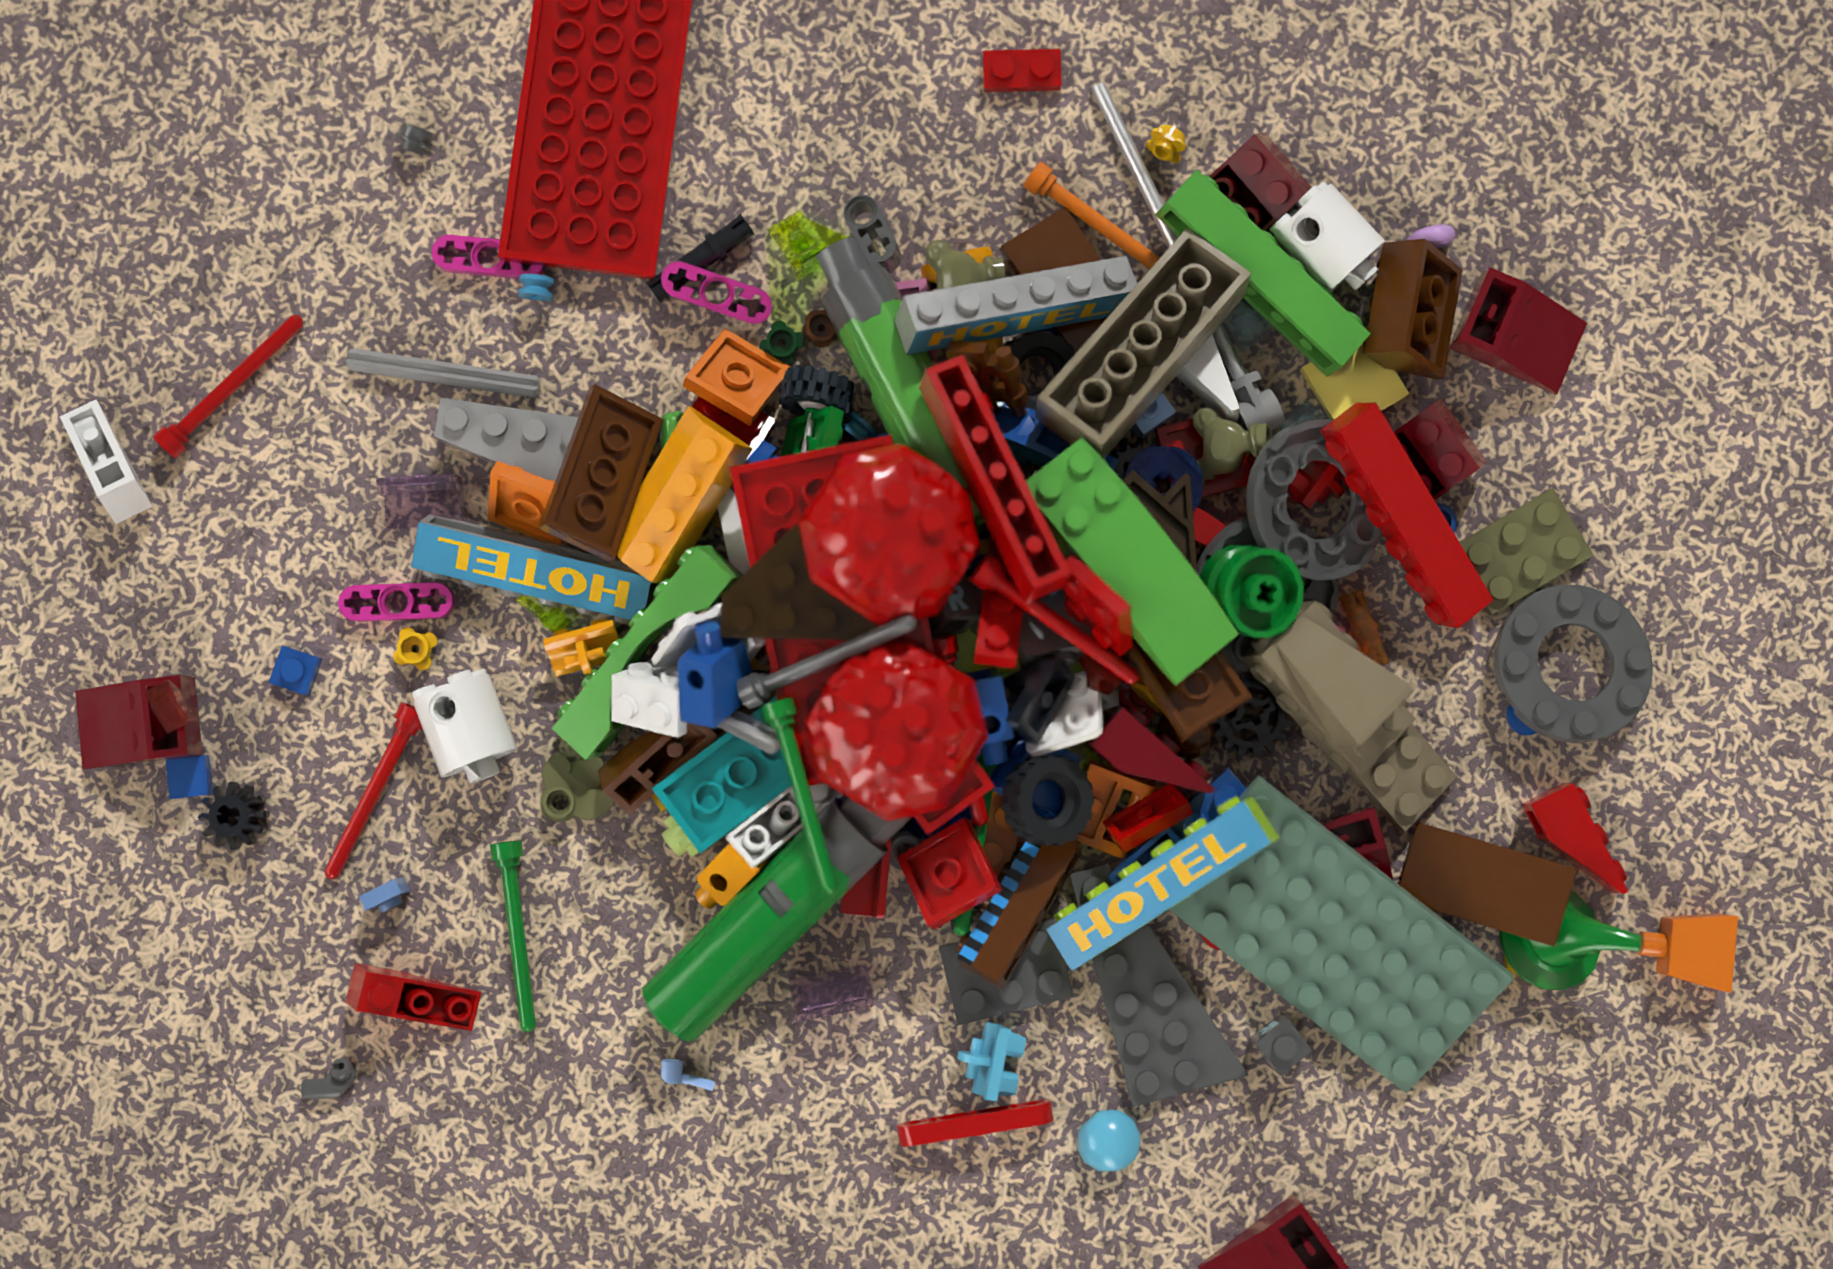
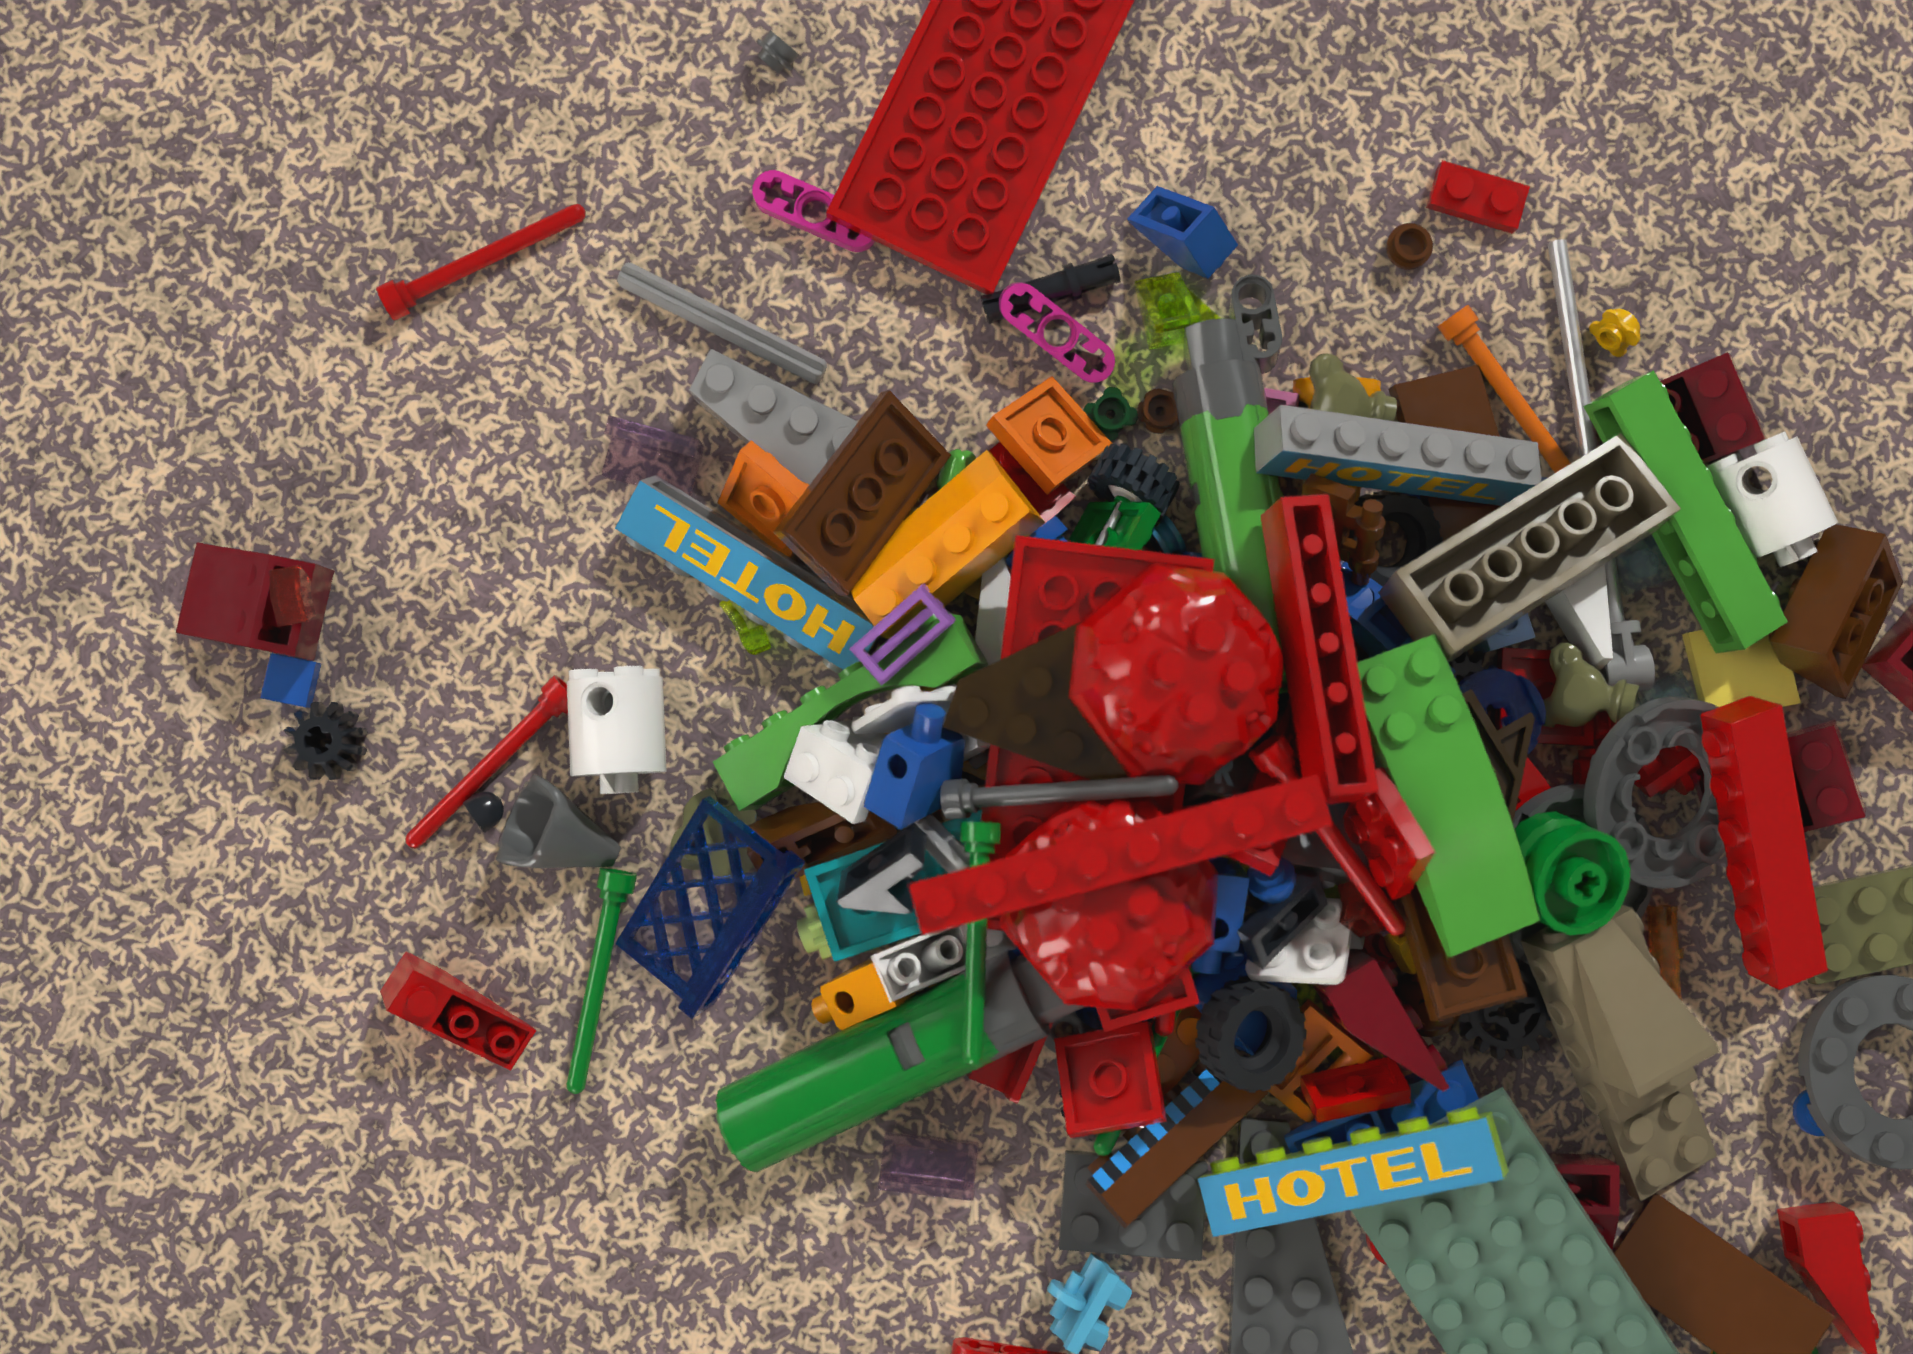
camera: 15 degrees right, 0 degrees up
white slope [60,400,153,524] -> none
blue plate [268,645,322,696] -> none
dark grey arm [301,1058,357,1099] -> none
dark pink beam [338,582,456,622] -> none
medium blue plate [359,877,410,913] -> none
yellow plate [393,627,438,671] -> none
dark azure bush [517,274,555,301] -> none
light orange hips [543,617,619,677] -> none
light blue hand [661,1059,715,1091] -> none
lavender piece [1407,224,1455,249] -> none
none -> black hinge [463,792,504,833]
none -> dark grey hat [496,774,621,868]
none -> clear blue fence [615,796,805,1019]
none -> black slope [836,823,927,914]
none -> medium lavender tile [849,583,956,686]
none -> red plate [909,774,1333,935]
none -> blue slope [1127,186,1238,279]
none -> blue plate [1247,857,1296,904]
none -> reddish brown plate [1386,223,1433,270]

